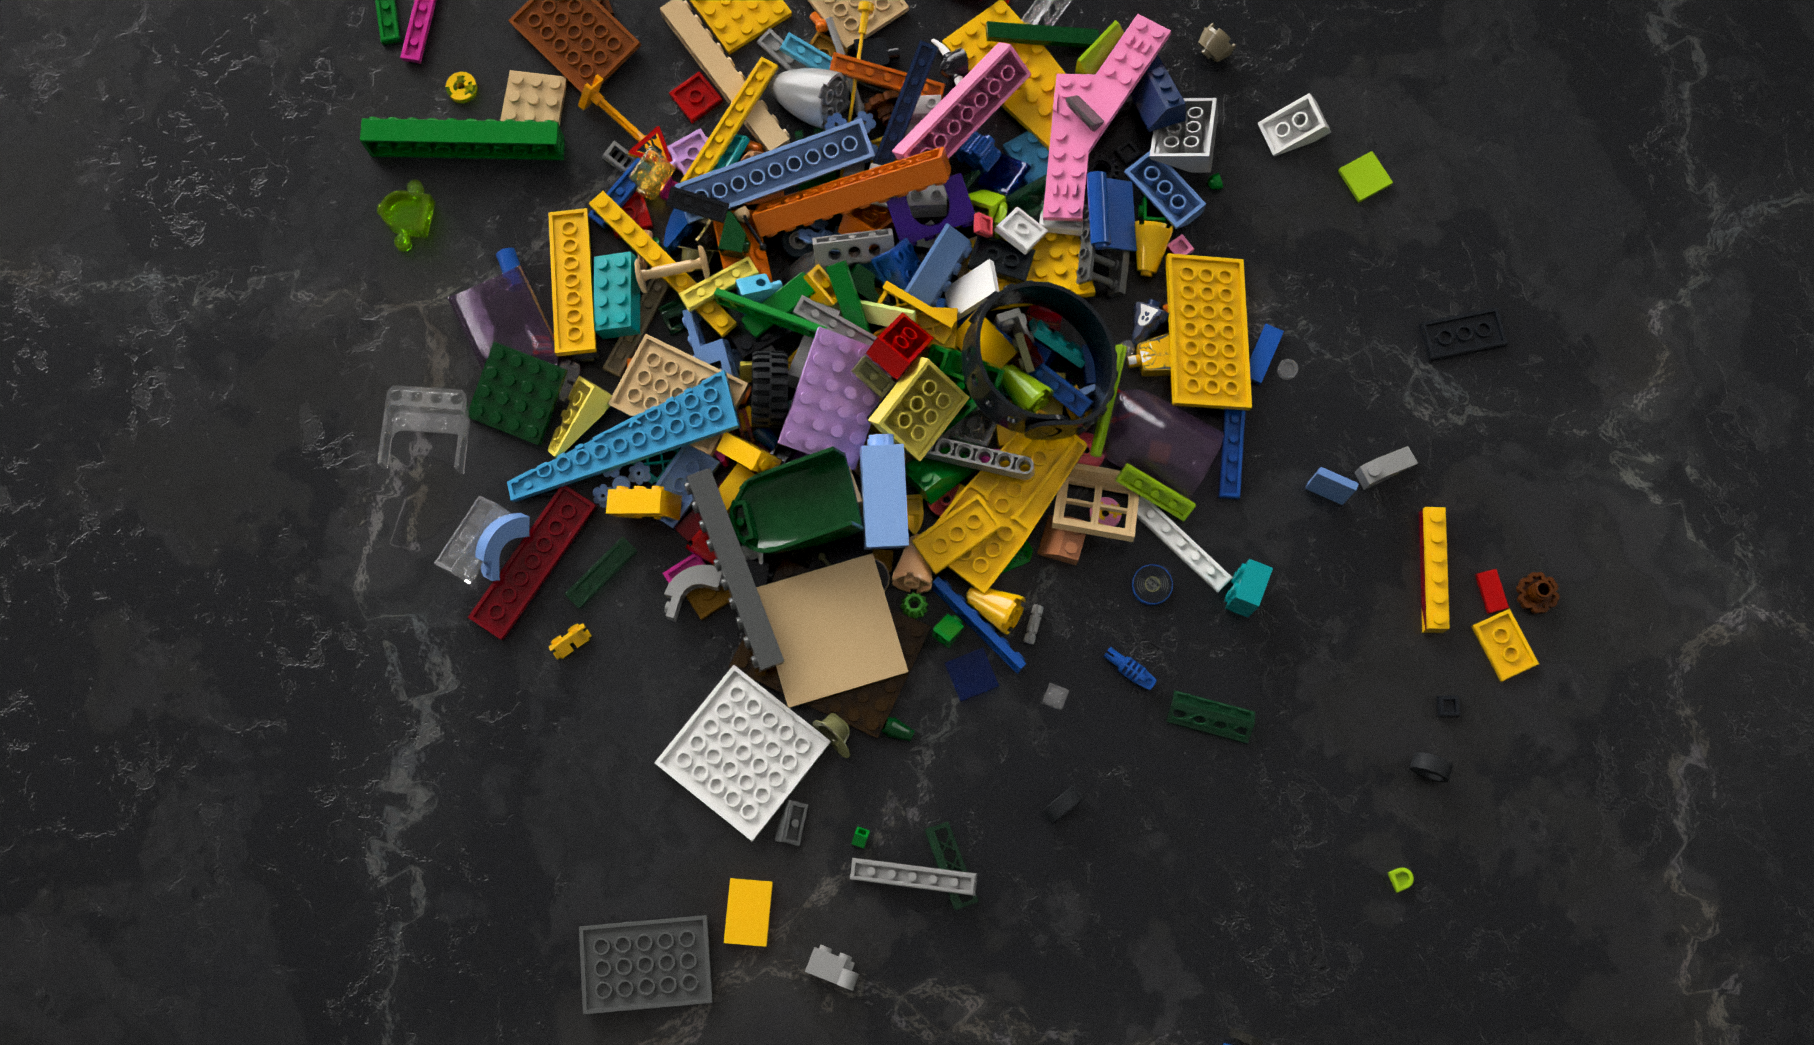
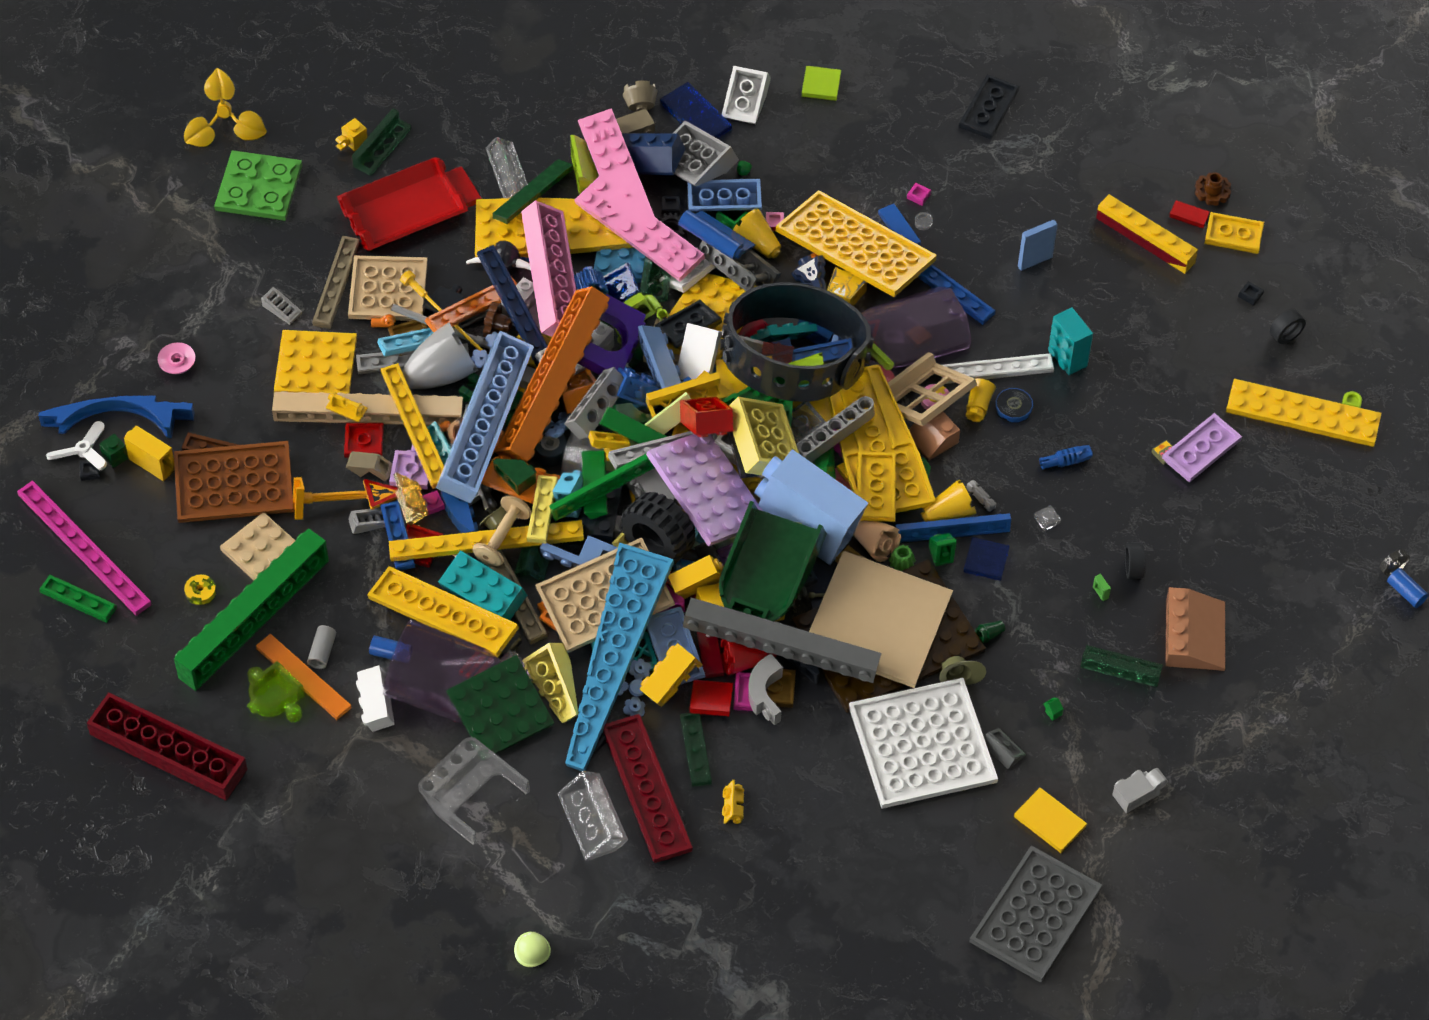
camera: 55 degrees left, 20 degrees down
medium blue arch [475,513,530,581] -> none
black tile [666,186,729,224] -> none
hinge [733,206,767,251] -> none
light grey tile [850,858,978,896] -> none
olive plate [851,355,895,398] -> none
coral tile [974,212,993,238] -> none
white tile [994,207,1048,255] -> none
olive plate [1012,332,1035,373] -> none
dark grey slope [1066,95,1104,132] -> none
lime tile [1116,463,1196,521] -> none
clear green fence [1167,690,1255,743] -> none
light grey slope [1354,446,1418,490] -> none
none -> dark red brick [87,692,248,801]
none -> orange tile [256,634,352,720]
none -> light grey pin [307,625,336,669]
none -> yellow hinge [326,392,368,422]
none -> dark tan slope [346,451,393,481]
none -> white brick [356,665,395,732]
none -> yellowish green helmet [514,932,551,967]
none -> dark tan brick [616,109,655,133]
none -> clear blue tile [660,82,732,138]
none -> red tile [690,680,733,716]
none -> dark pink tile [907,183,931,206]
none -> yellow plant [966,379,996,422]
none -> bright green tile [1093,574,1111,601]
none -> tile [1152,440,1173,465]
none -> lavender plate [1162,413,1242,482]
none -> nougat slope [1166,587,1225,671]
none -> yellow plate [1226,379,1382,447]

